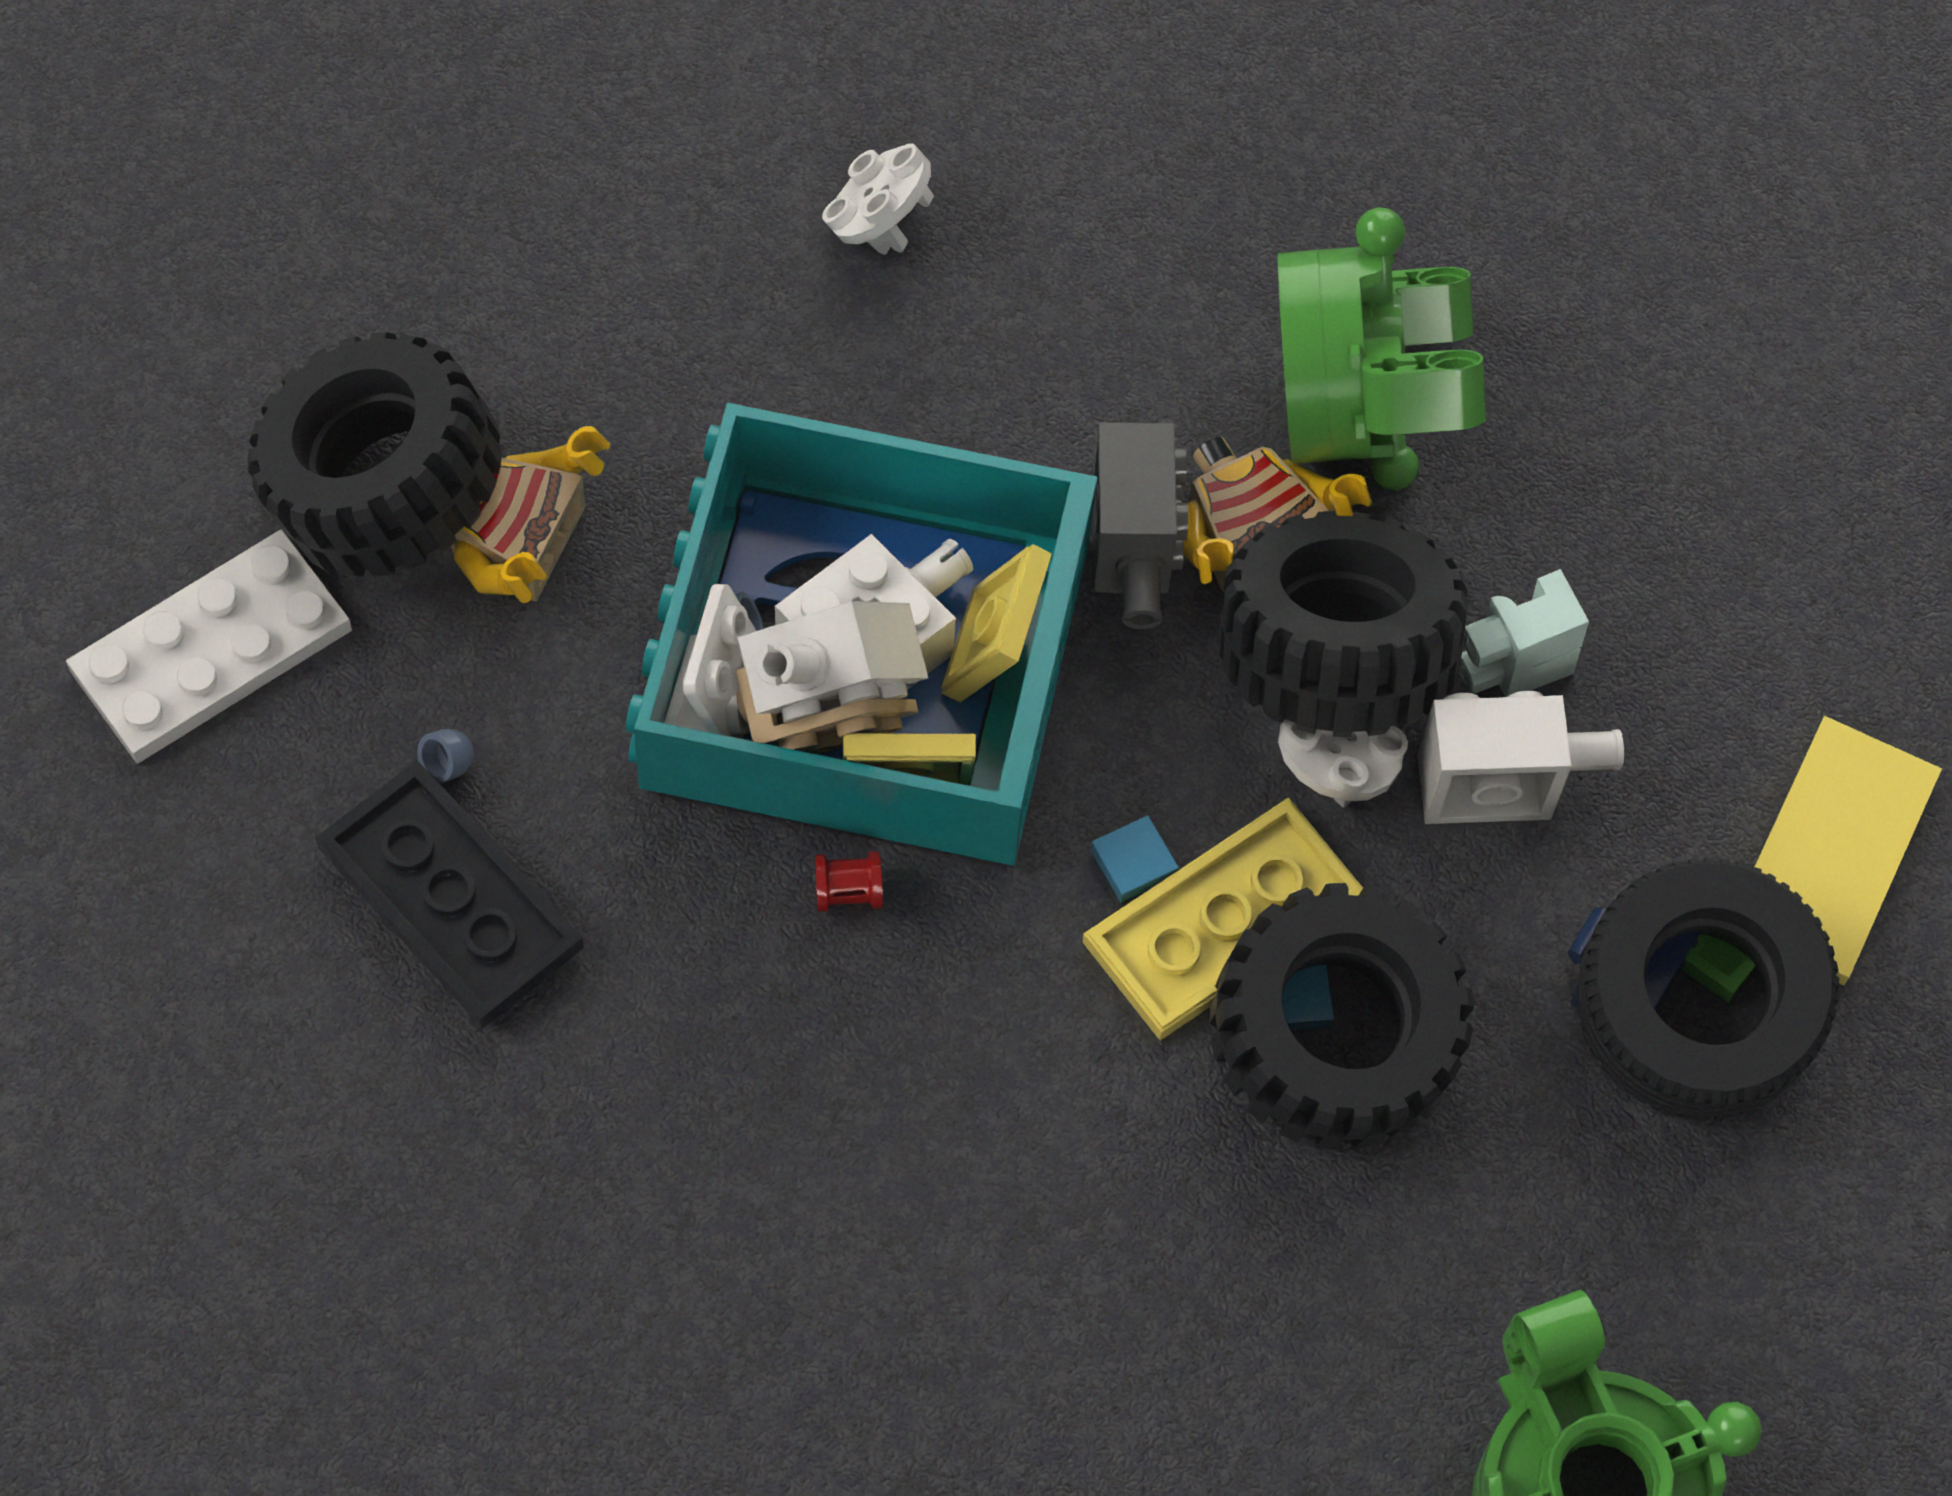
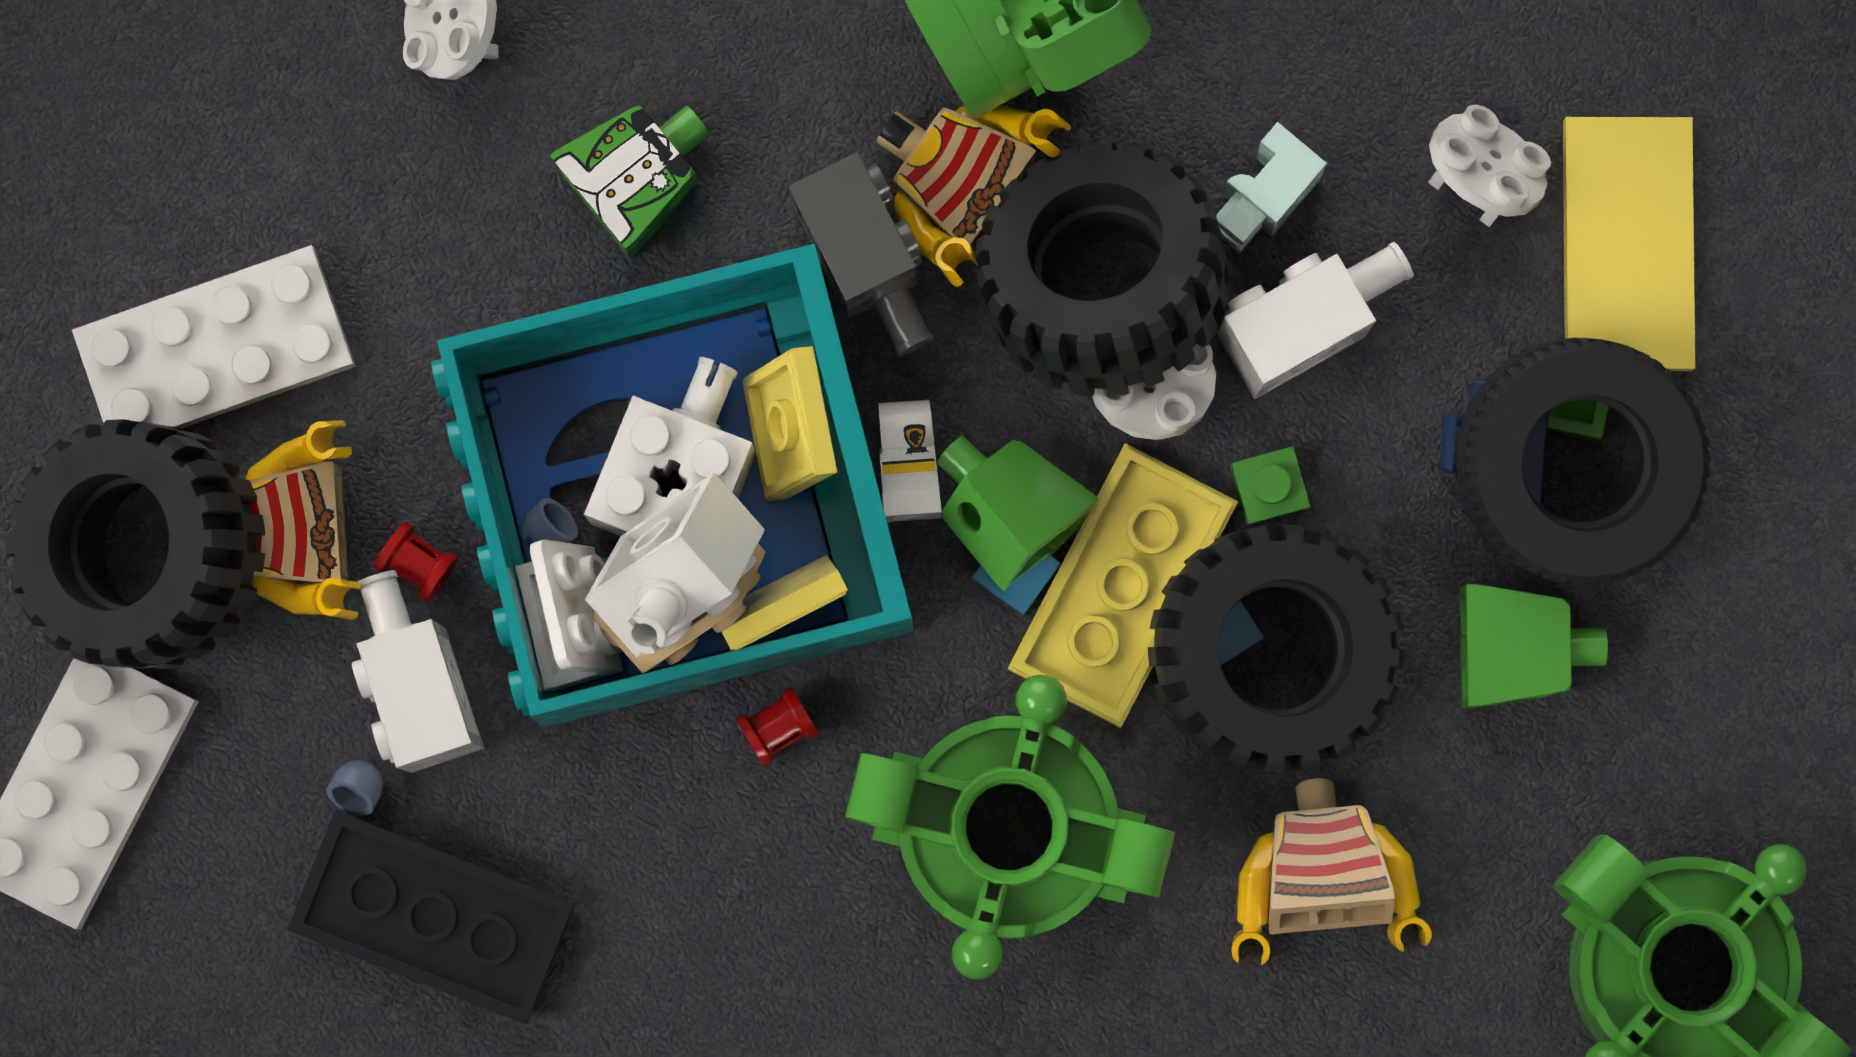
camera: 20 degrees left, 20 degrees up
none -> white plate [72,245,356,428]
none -> white brick [352,570,485,773]
none -> red bush [374,521,459,603]
none -> torso [550,105,711,258]
none -> bright green piece [845,674,1176,980]
none -> white leg [879,400,942,522]
none -> bright green torso [937,436,1099,591]
none -> bright green plate [1230,446,1310,526]
none -> torso [1231,778,1432,965]
none -> white plate [1428,105,1551,227]
none -> bright green torso [1459,584,1608,710]

